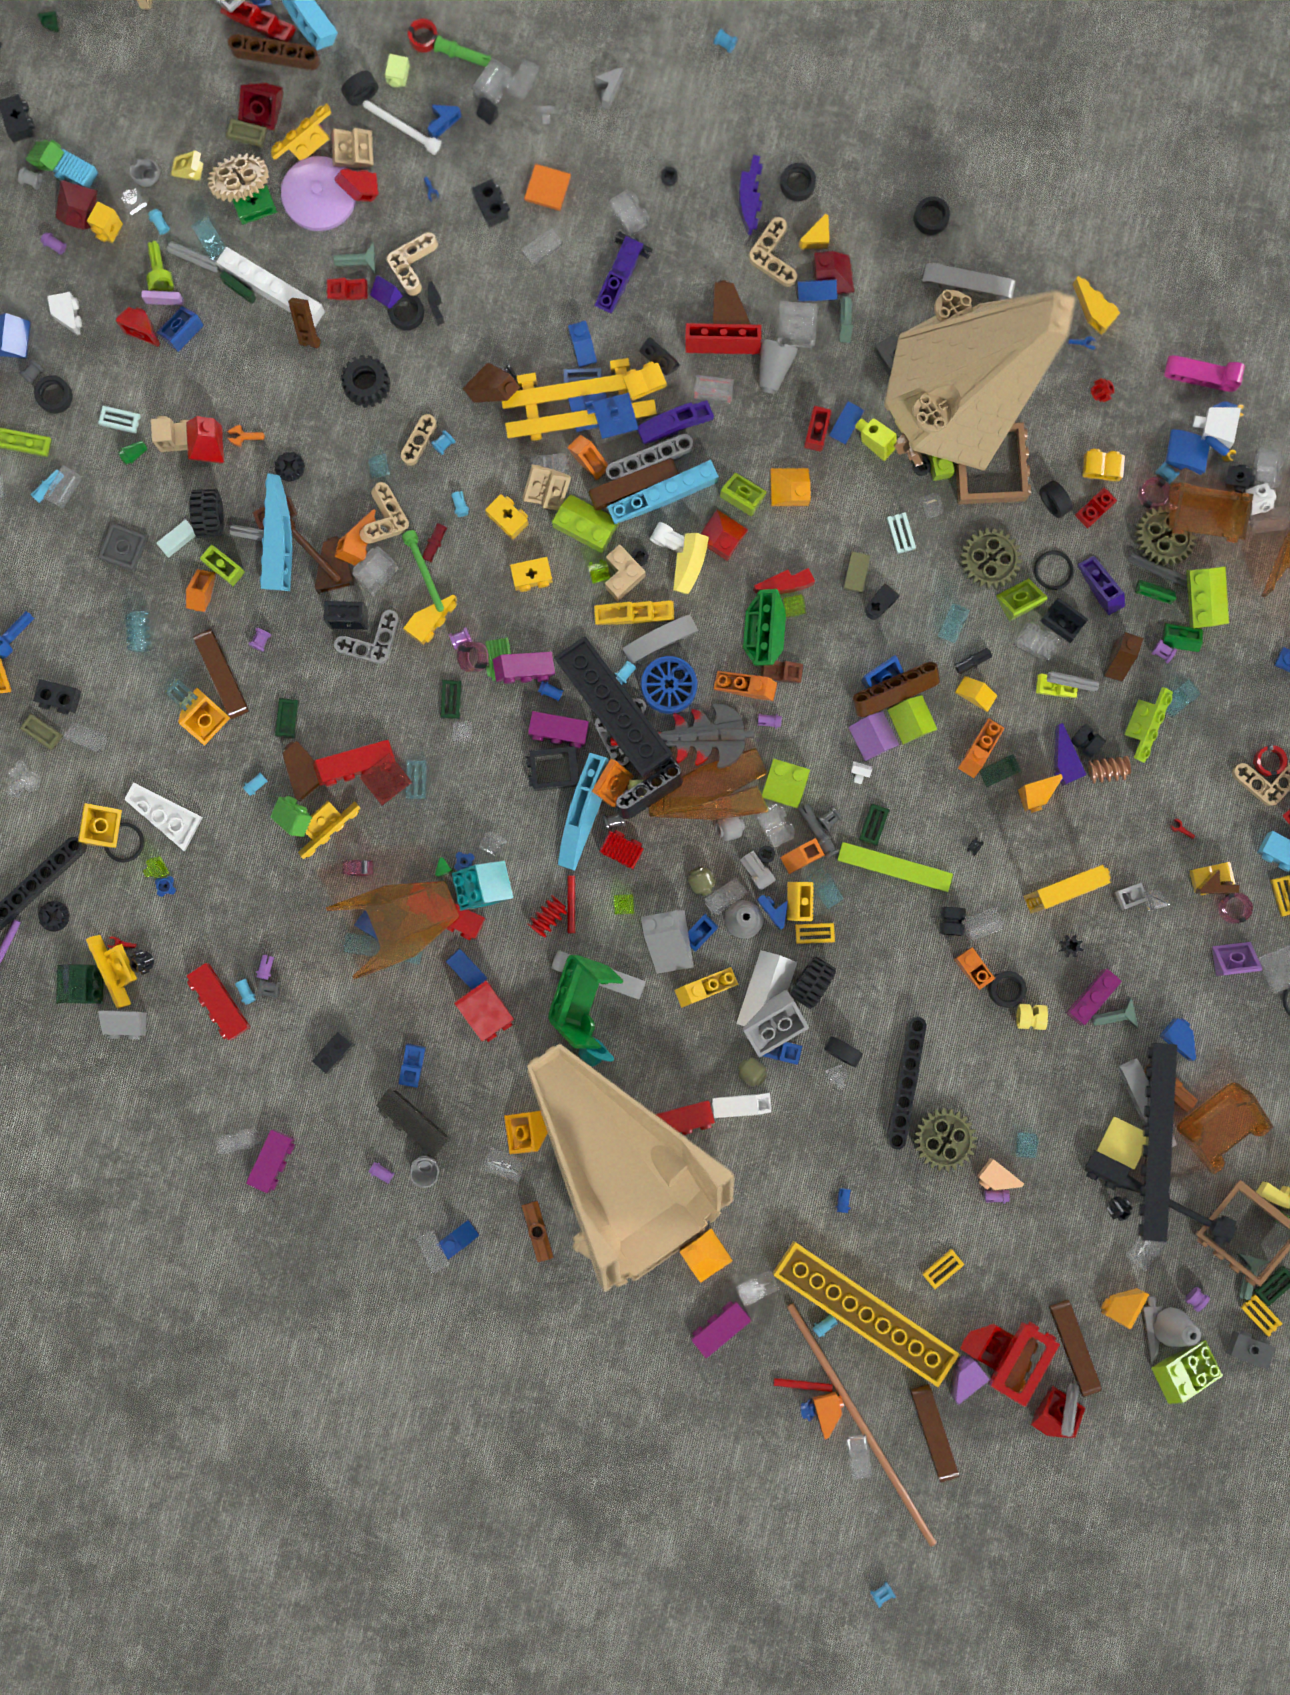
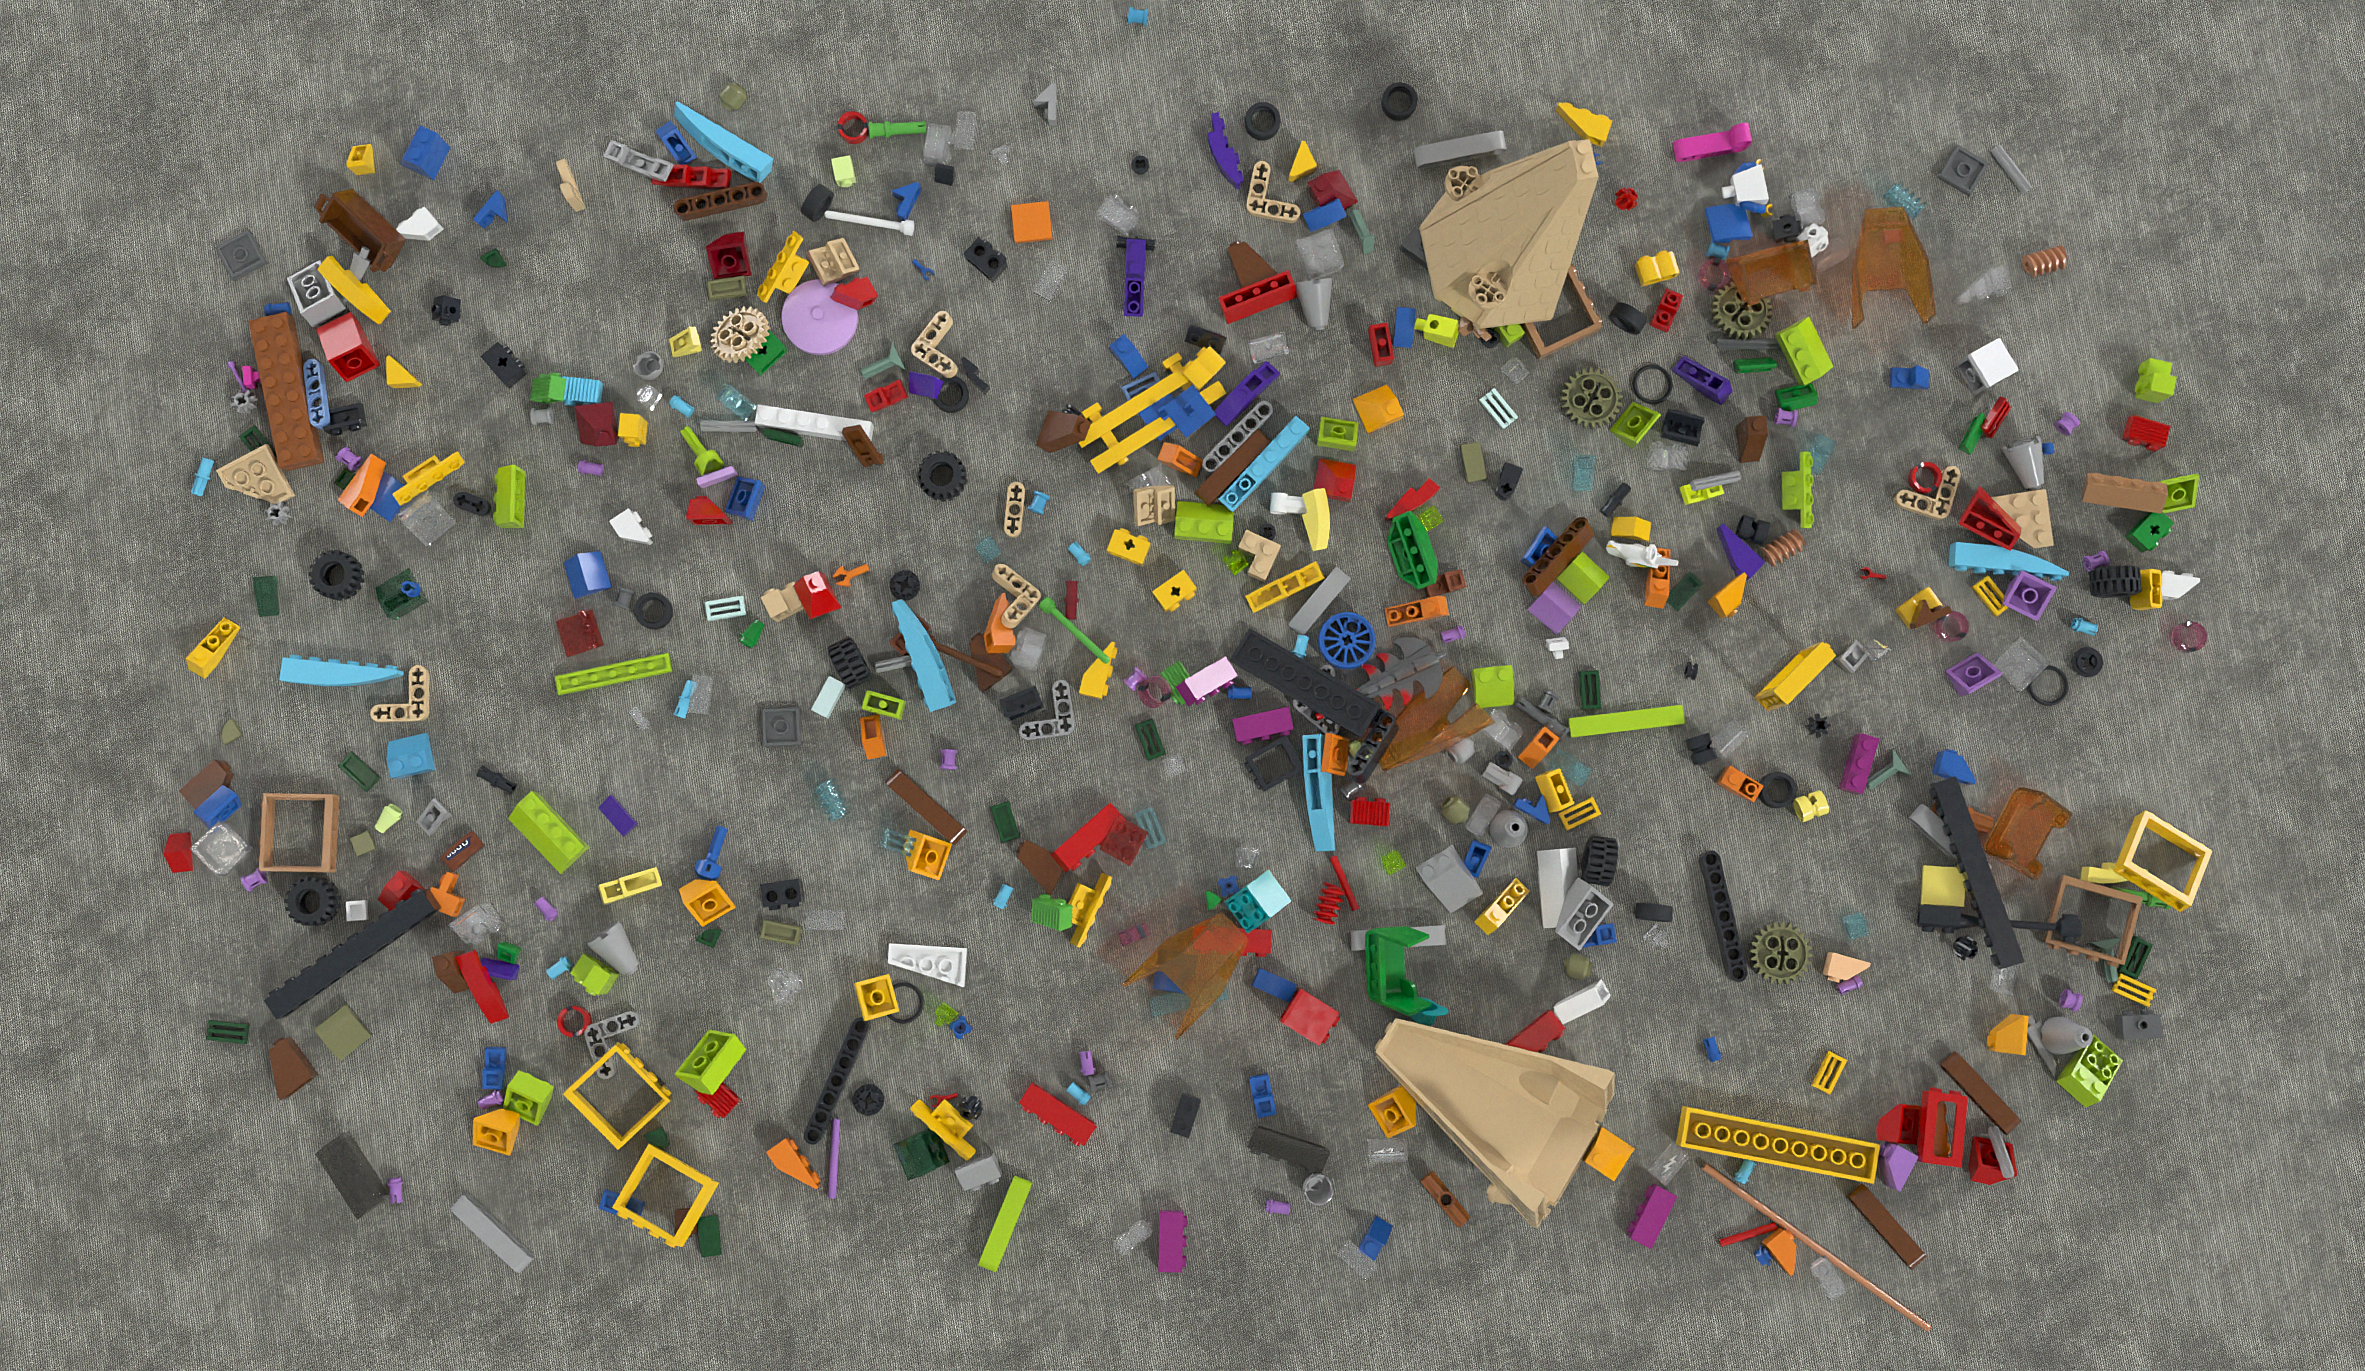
camera: 25 degrees left, 0 degrees up
none -> lime beam [978,1175,1033,1273]
none -> white animal [1606,541,1679,568]

